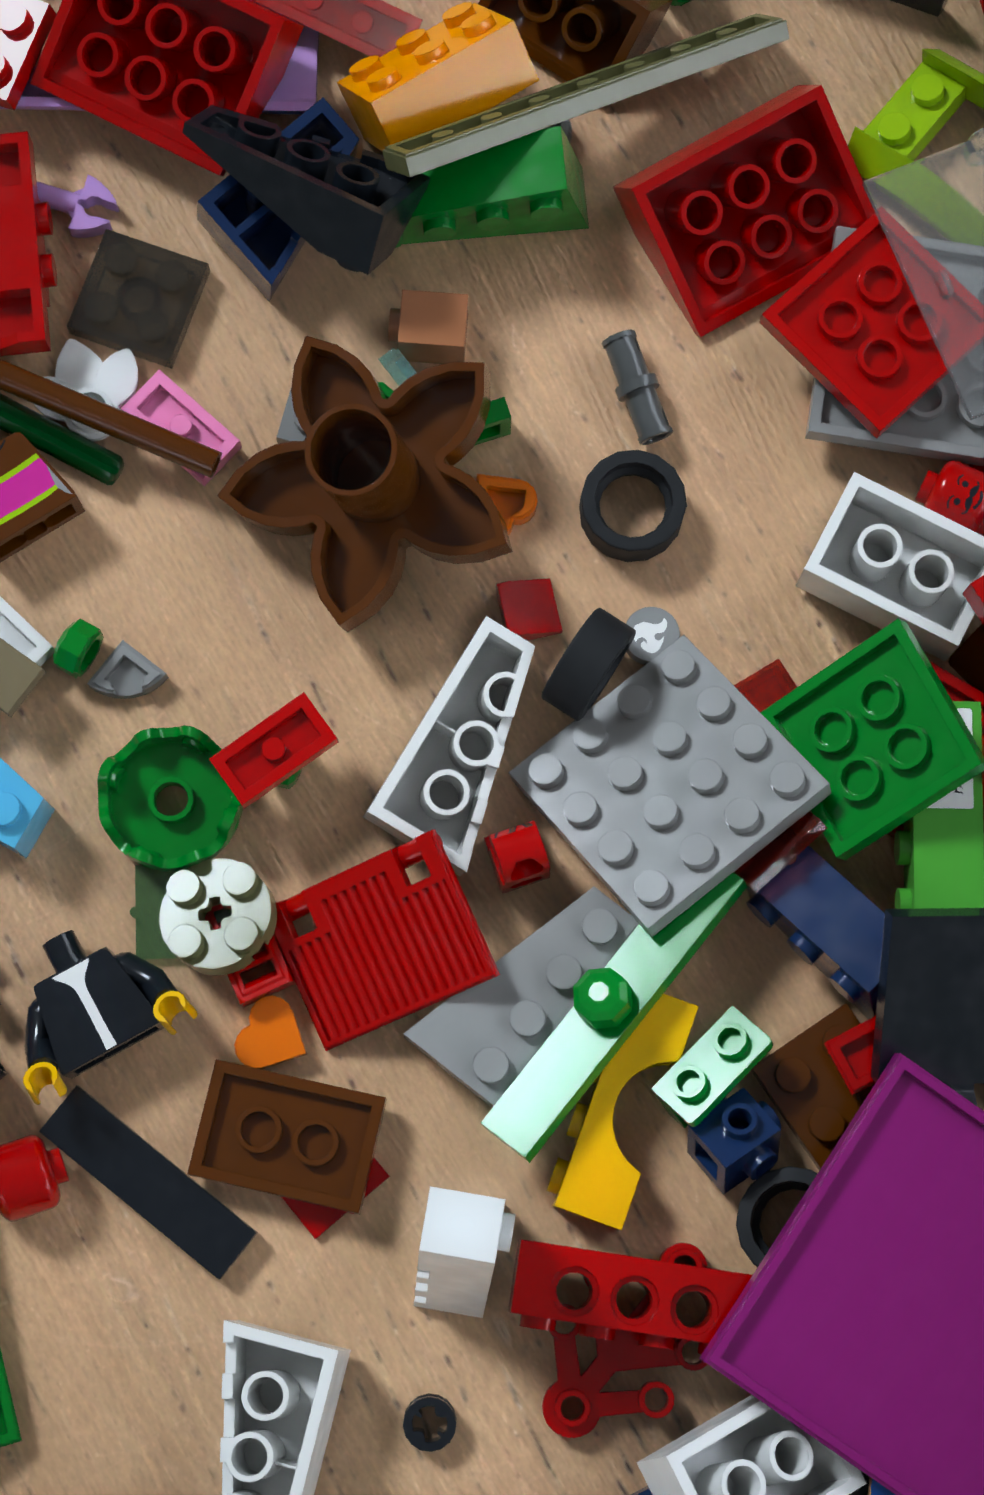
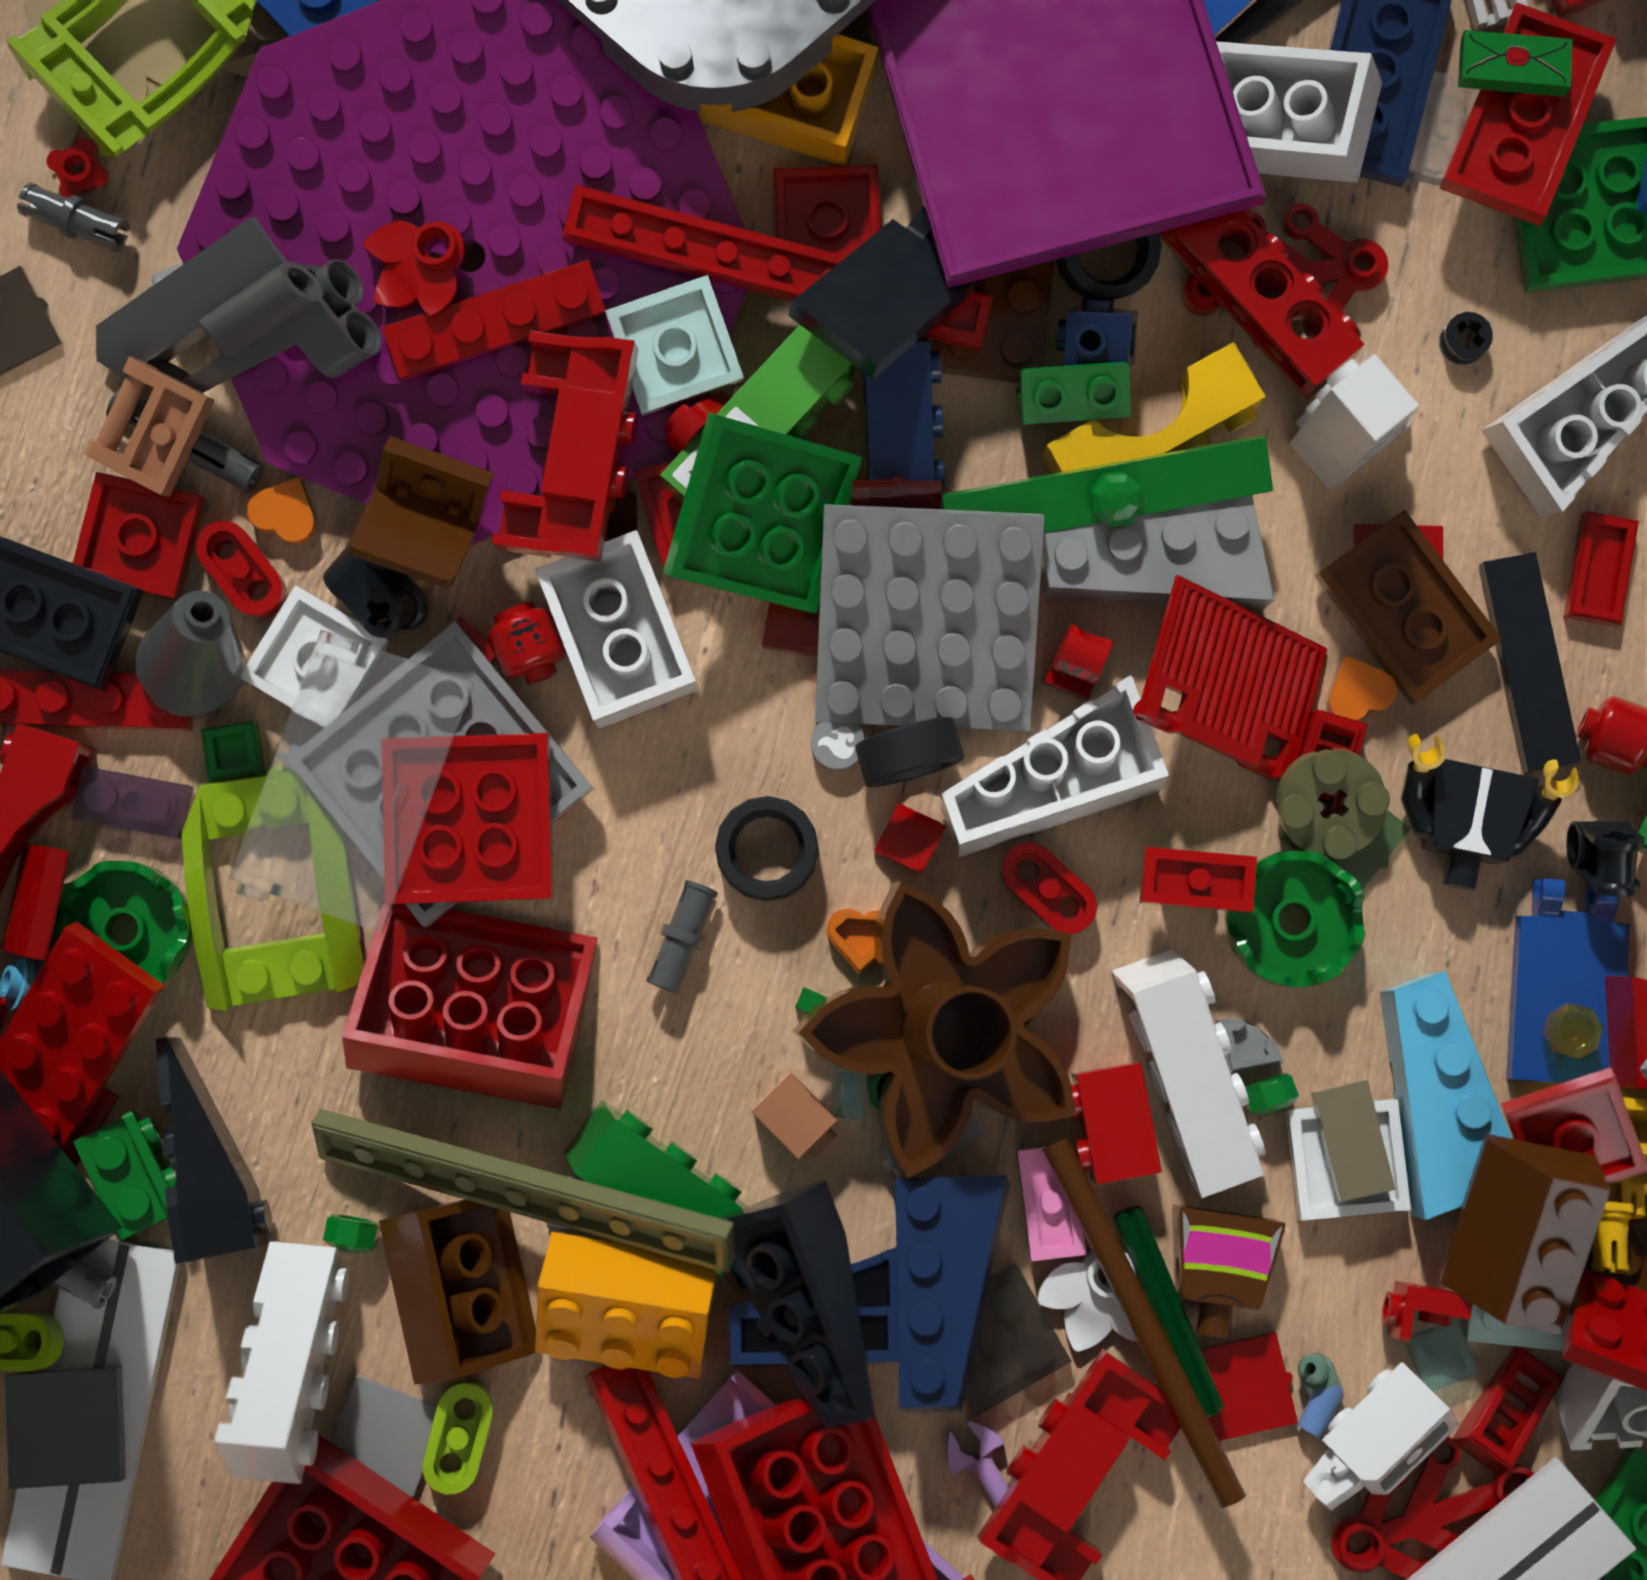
camera: 135 degrees left, 5 degrees up
none -> dark blue wedge [895,1175,1010,1413]
none -> red plate [1001,842,1097,935]
none -> red brick [1070,1062,1162,1184]
none -> white wedge [1111,949,1266,1198]
none -> red tile [1563,511,1639,628]

